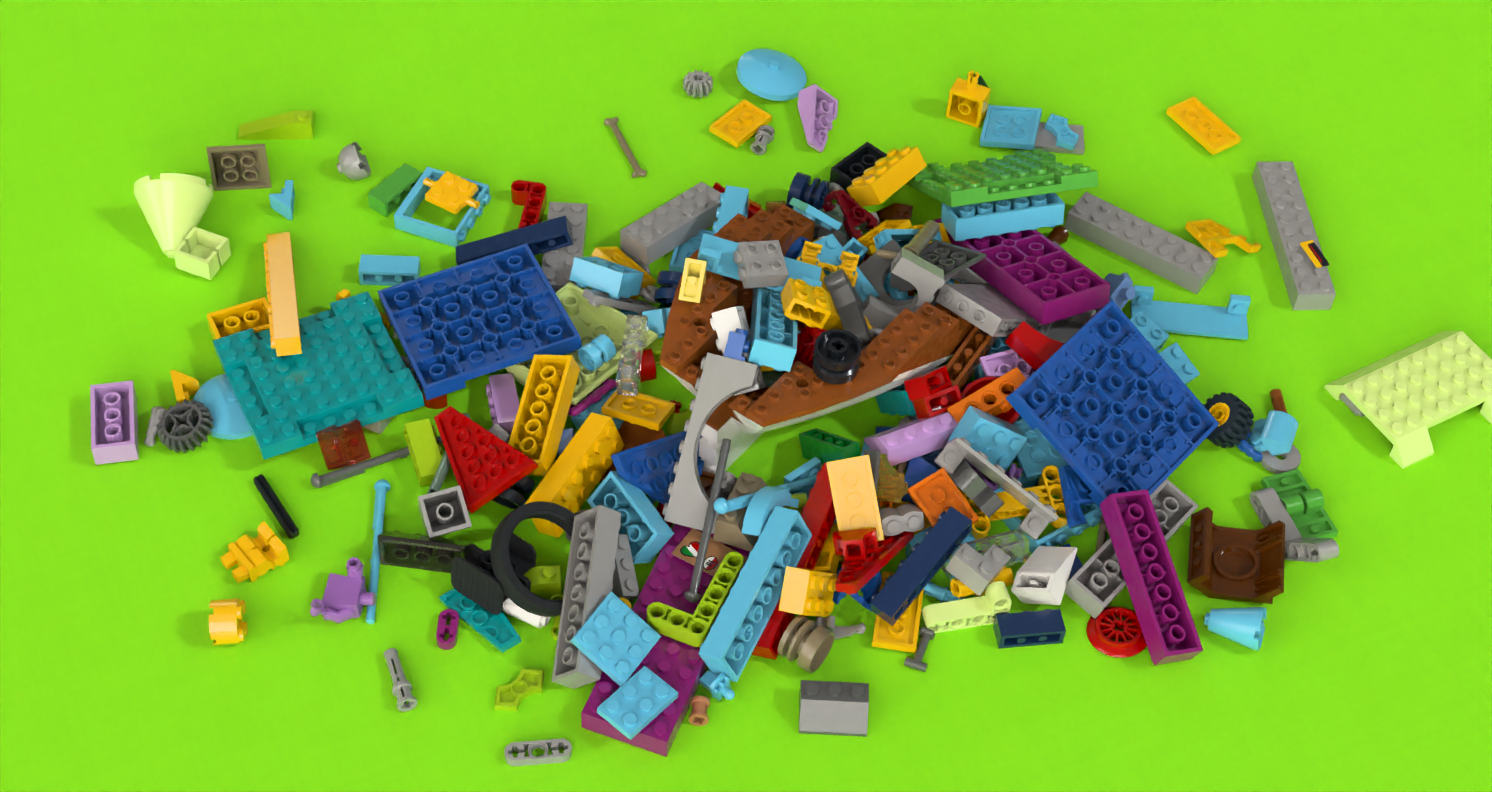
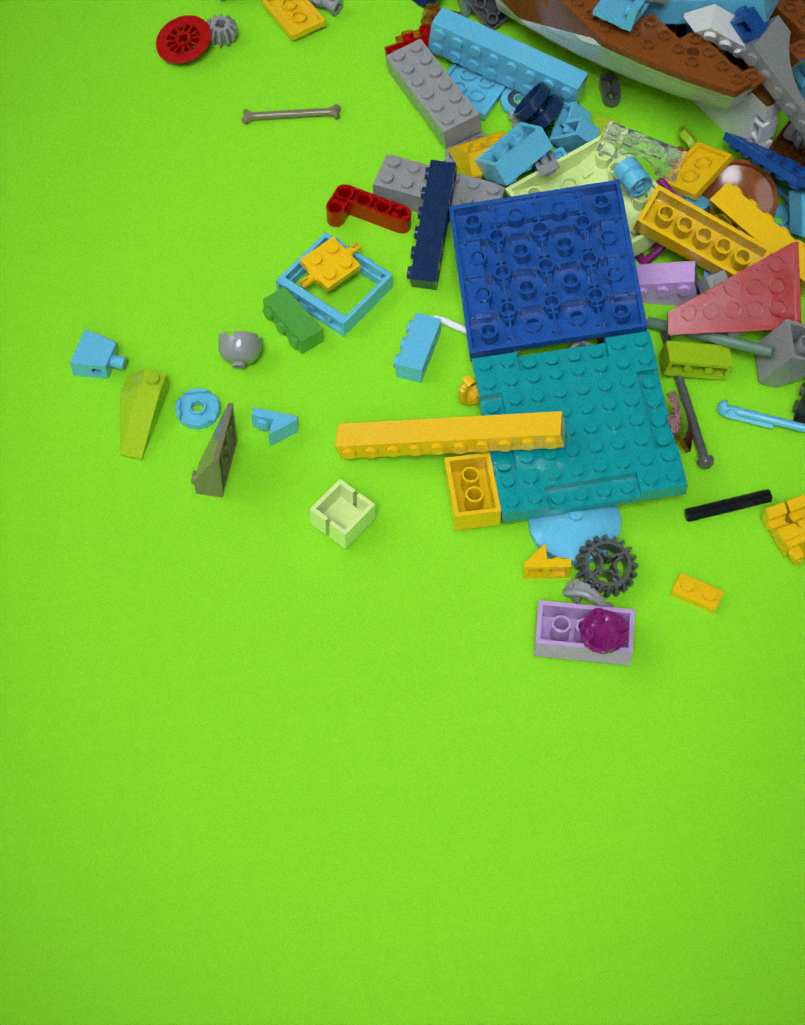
camera: 70 degrees left, 10 degrees up
yellowish green cone [133,173,213,258] -> none
light yellow slope [678,258,707,304] -> none
none -> medium azure torso [70,330,127,379]
none -> red piece [156,15,211,64]
none -> medium azure tile [175,388,220,430]
none -> magenta dish [579,608,628,654]
none -> yellow plate [670,573,724,614]

